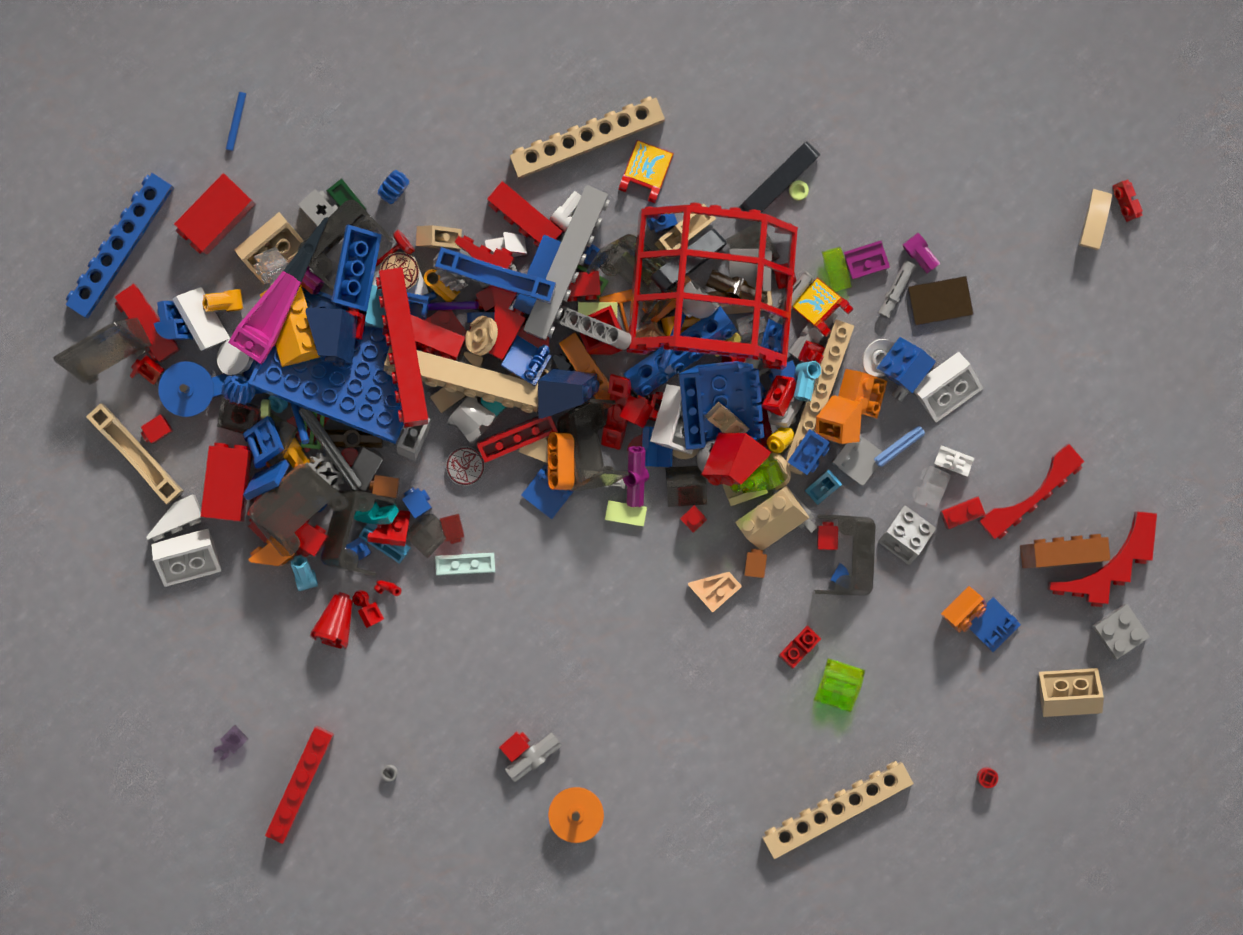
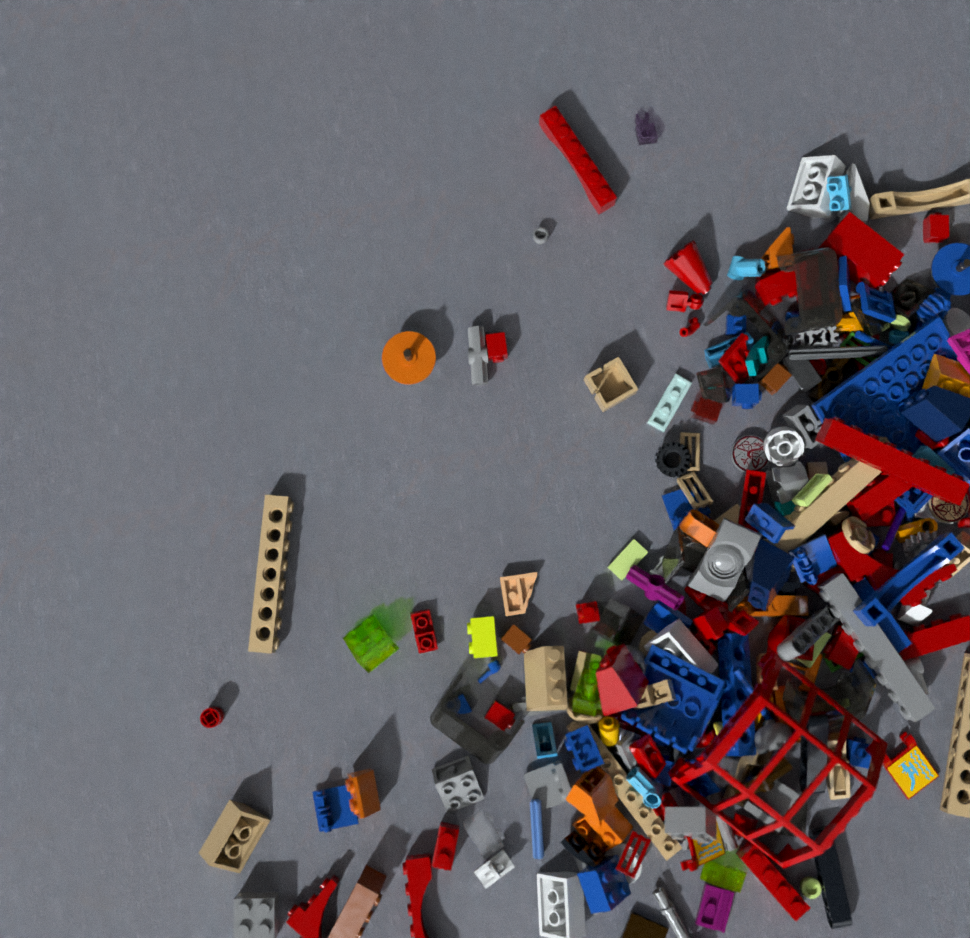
camera: 125 degrees right, 5 degrees down
none -> neon yellow brick [467,616,497,658]
none -> blue hand [478,660,501,684]
none -> black slope [560,830,606,867]
none -> tan piece [584,357,639,412]
none -> red tile [616,831,651,879]
none -> black tyre [655,441,692,478]
none -> light grey brick [665,807,716,843]
none -> tan tile [677,471,713,511]
none -> tan tile [679,432,700,472]
none -> light grey slope [688,518,761,602]
none -> red brick [736,841,810,922]
none -> blue panel [745,503,795,544]
none -> white cylinder [764,426,804,466]
none -> yellowish green tile [792,473,833,507]
none -> medium azure hips [826,174,852,211]

